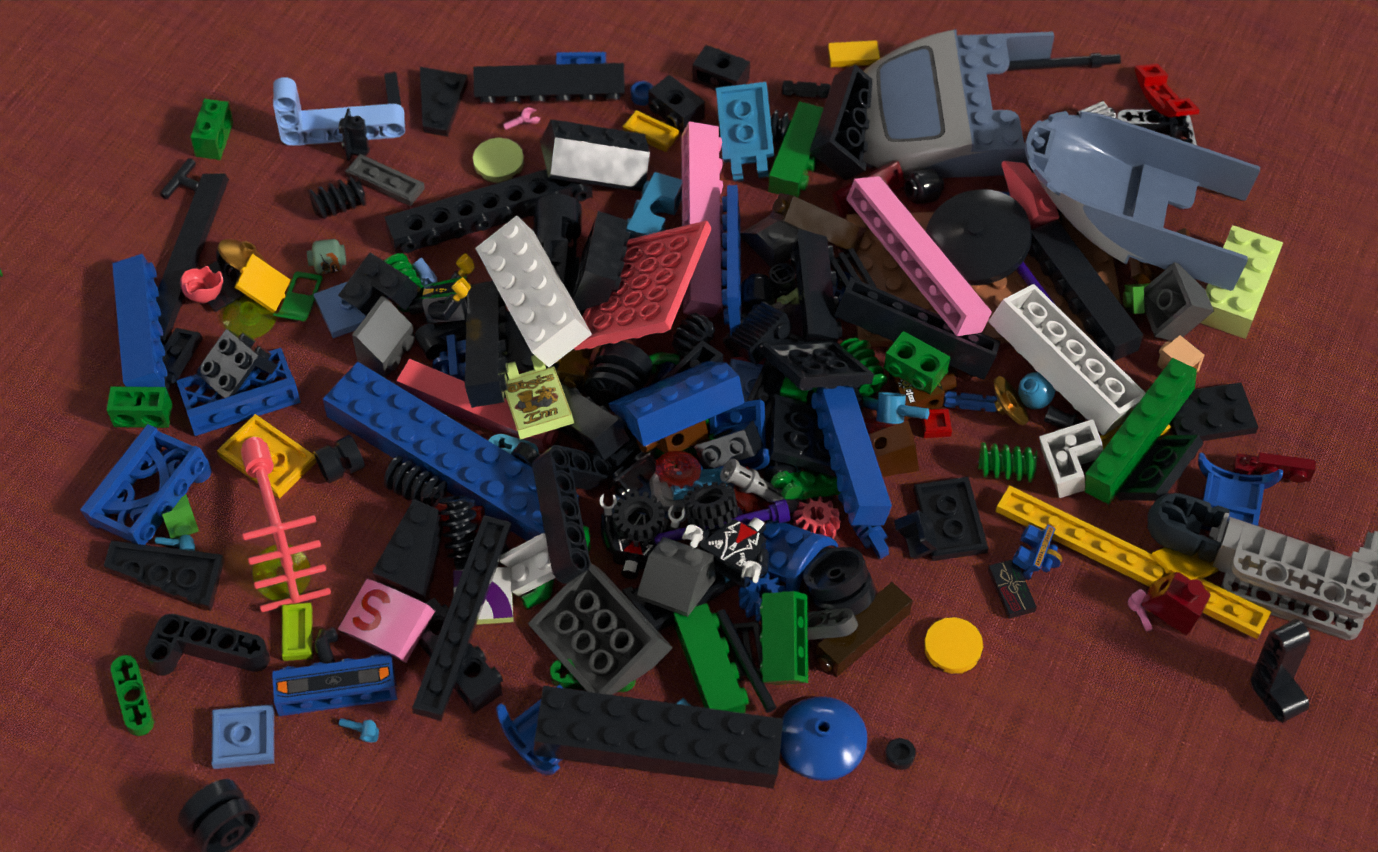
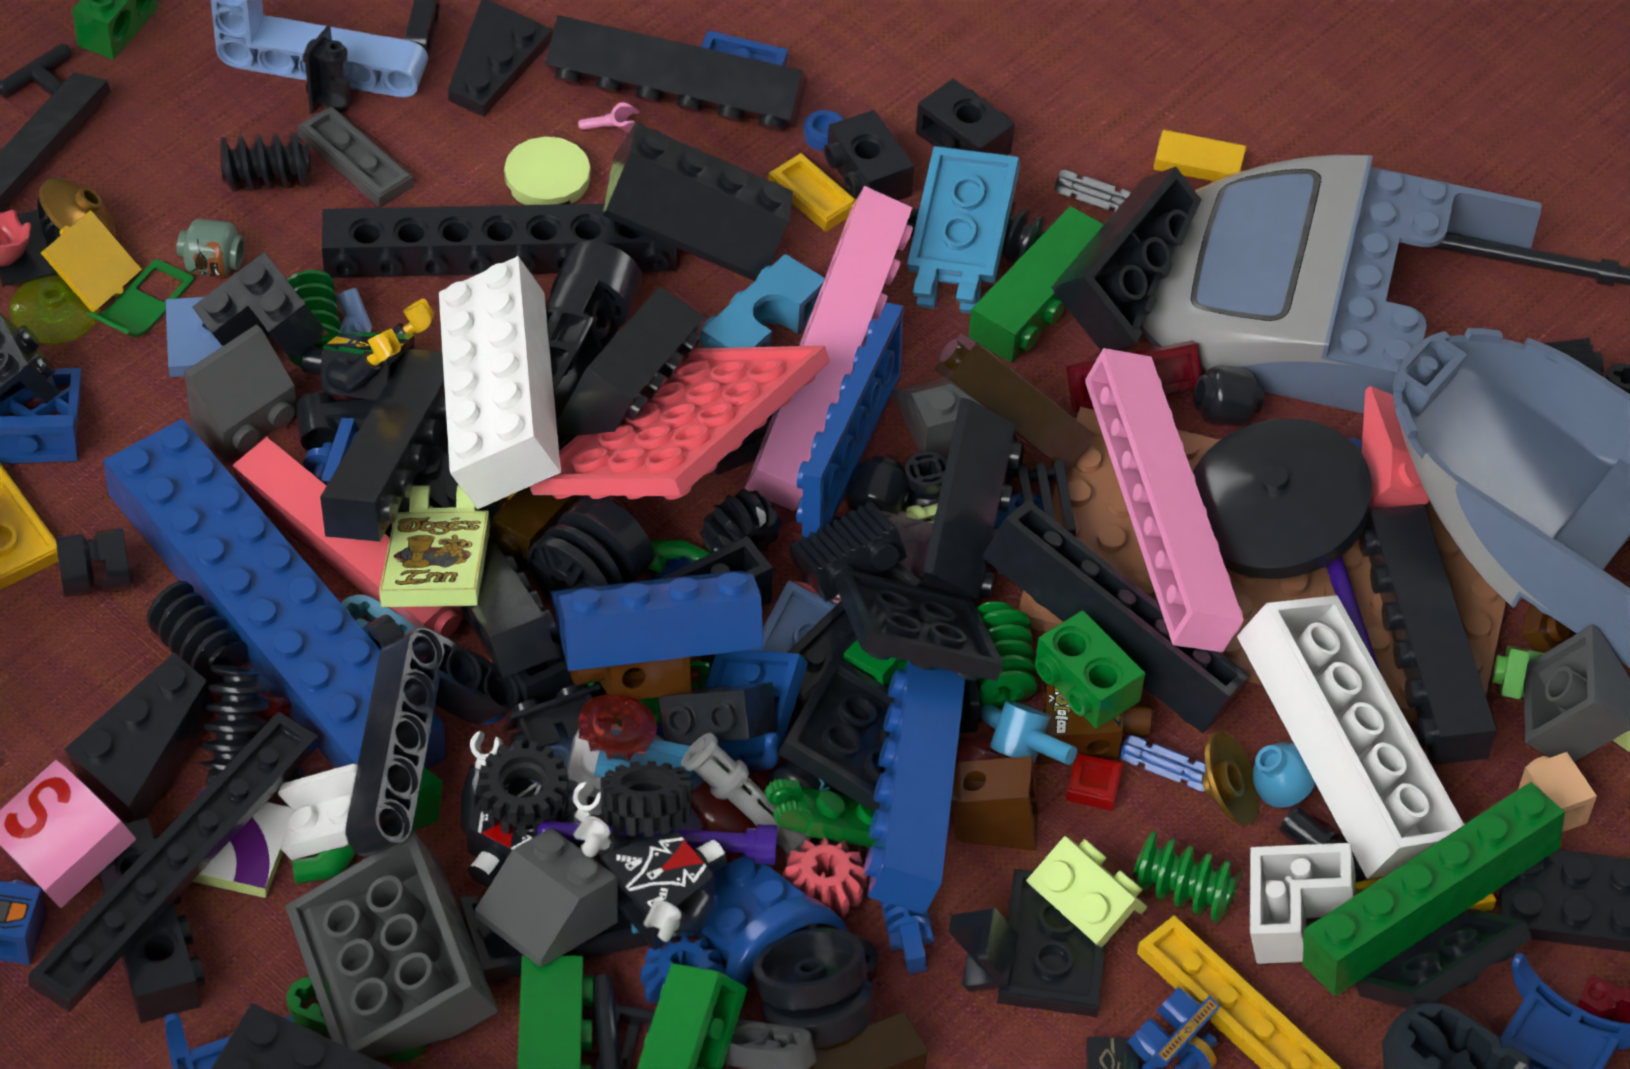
camera: 15 degrees right, 5 degrees down
none -> yellowish green bracket [1026,836,1148,948]

